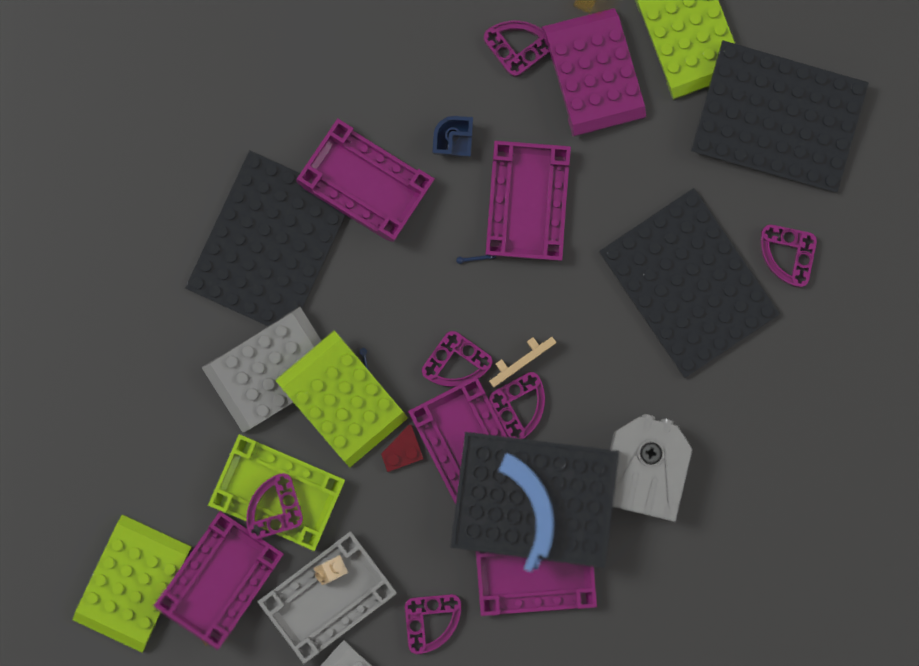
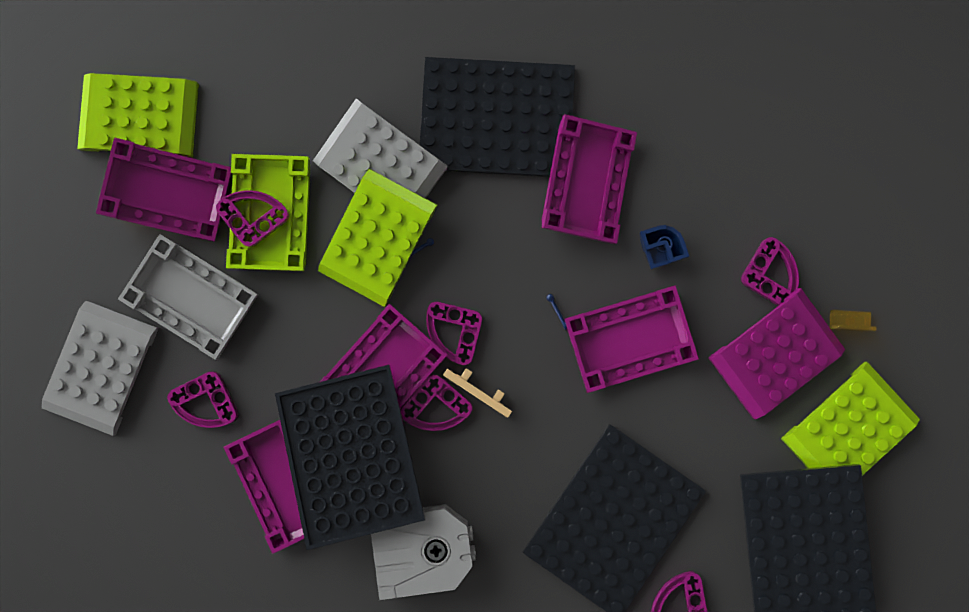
camera: 70 degrees right, 0 degrees up
tan bracket [314,555,348,585] -> none
dark red wing [381,424,423,472] -> none
medium blue arch [499,453,555,572] -> none

